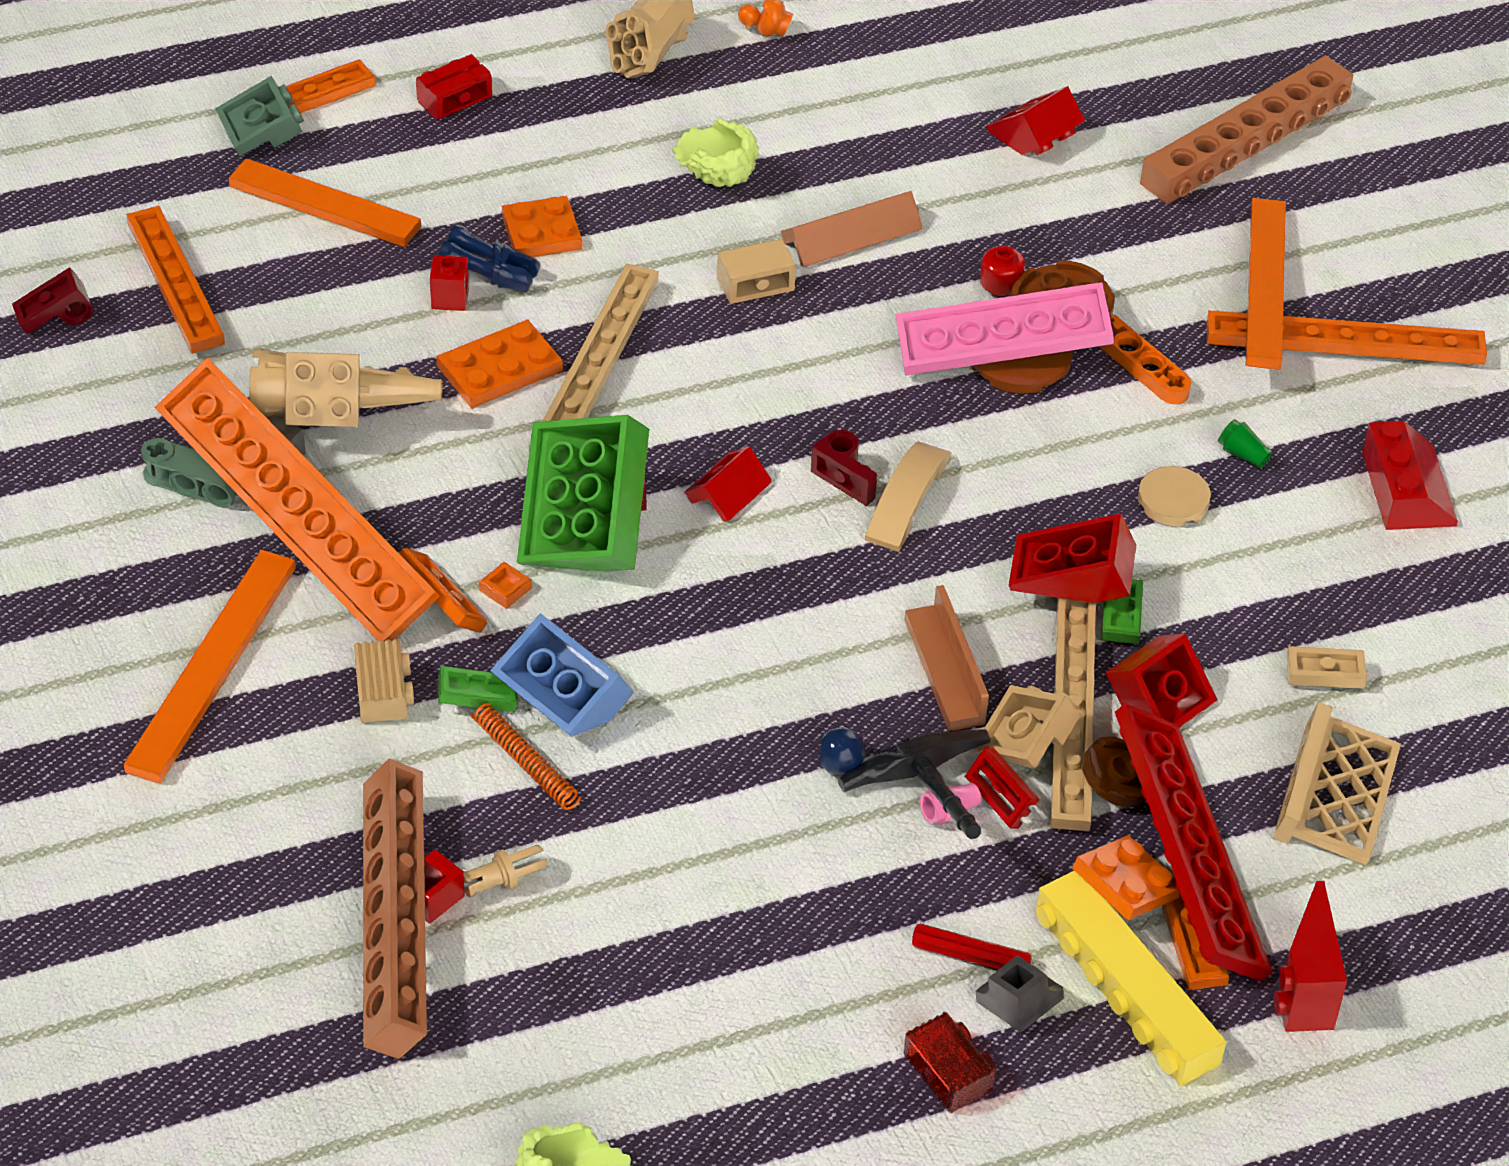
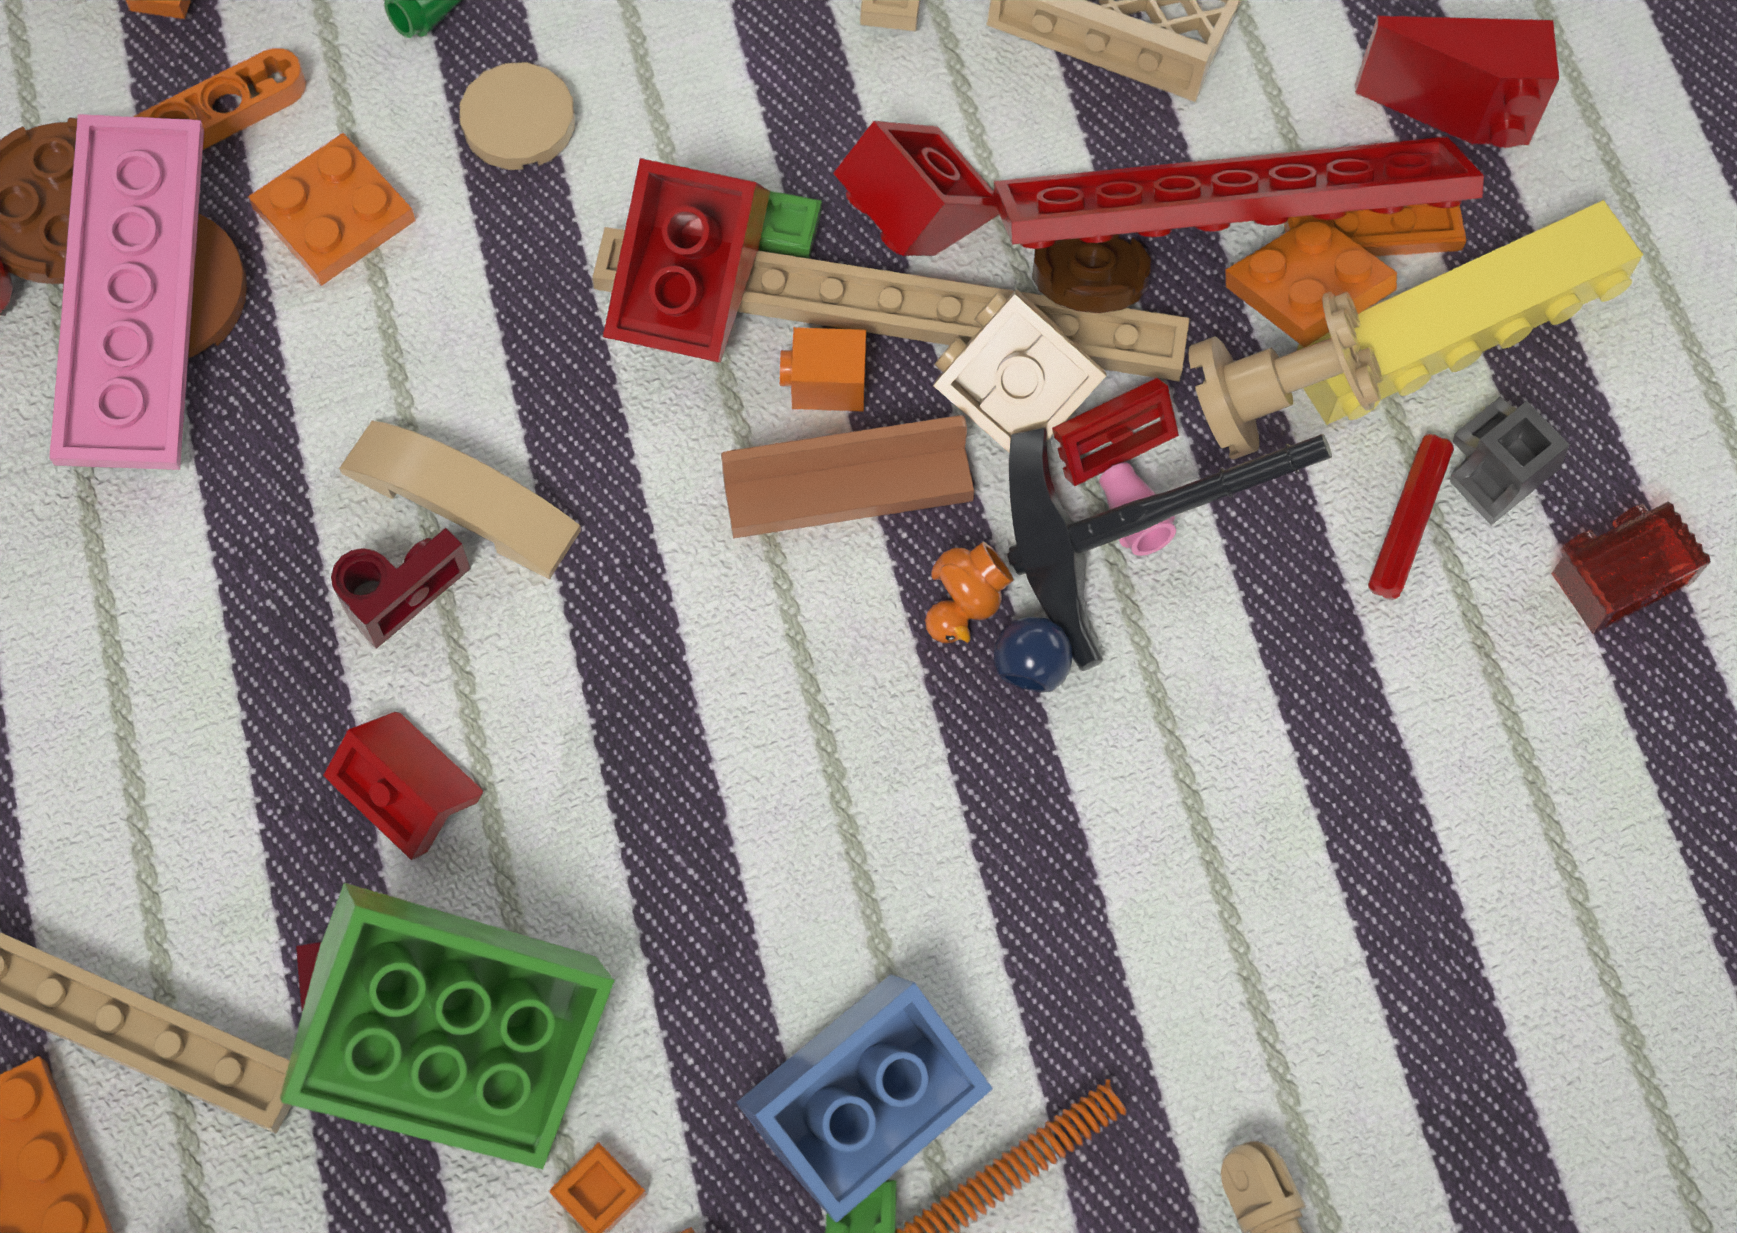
camera: 85 degrees left, 20 degrees up
none -> orange plate [248,133,416,286]
none -> orange brick [780,327,866,412]
none -> orange animal [925,541,1014,643]
none -> tan piece [1189,292,1383,460]

